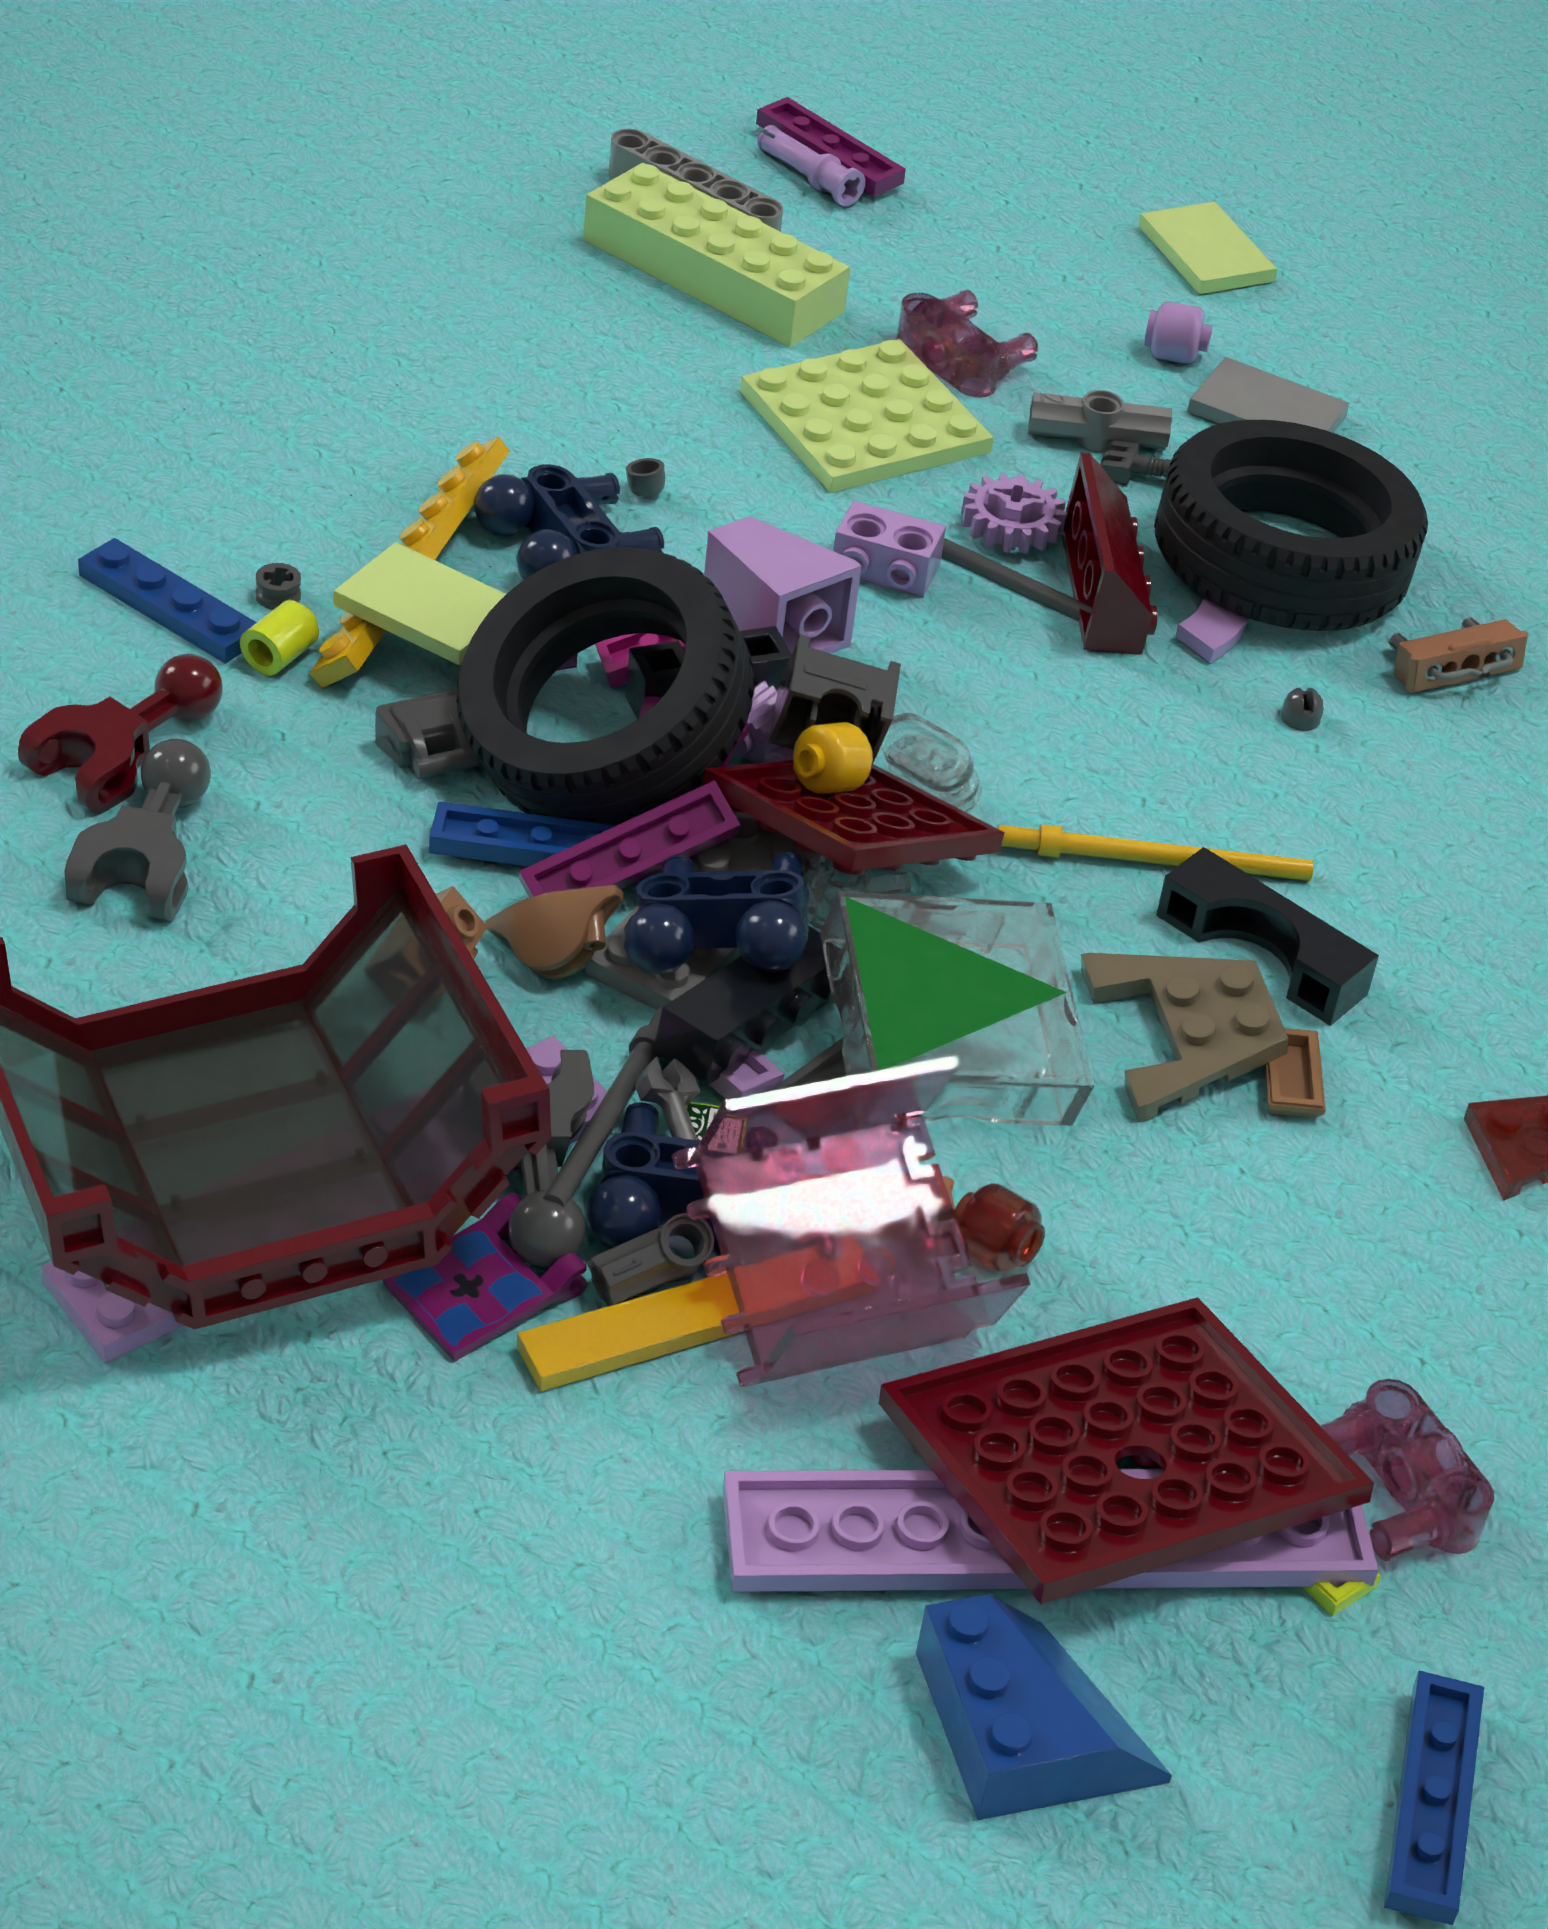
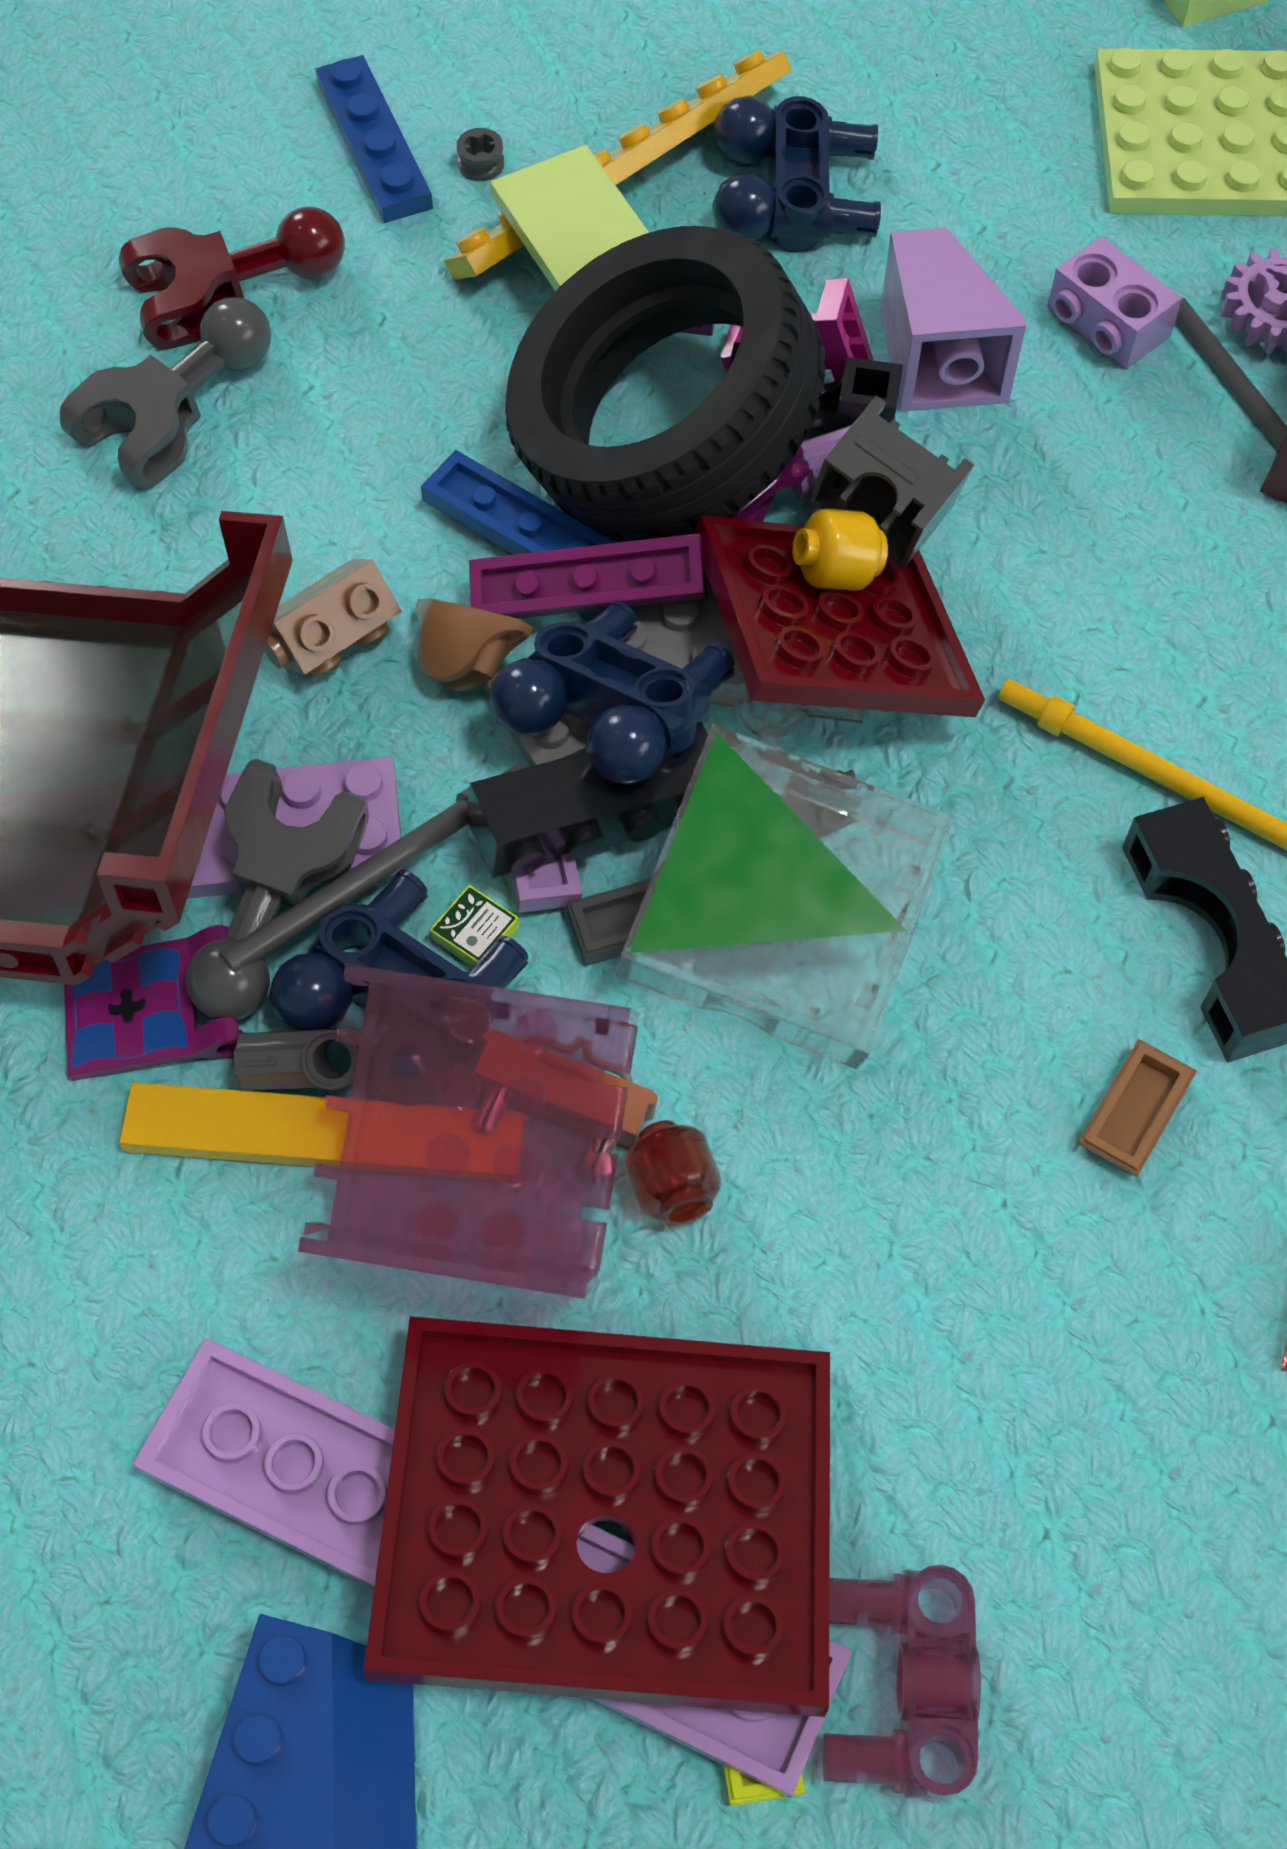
camera: 35 degrees right, 20 degrees up
neon yellow brick [240,600,319,676] -> none
dark grey piece [375,689,479,779] -> none
dark grey hinge [626,458,666,499] -> none
flat silver bar [635,1057,700,1140] -> none
clear brick [881,713,982,812] -> none
dark tan wing [1081,953,1288,1122] -> none

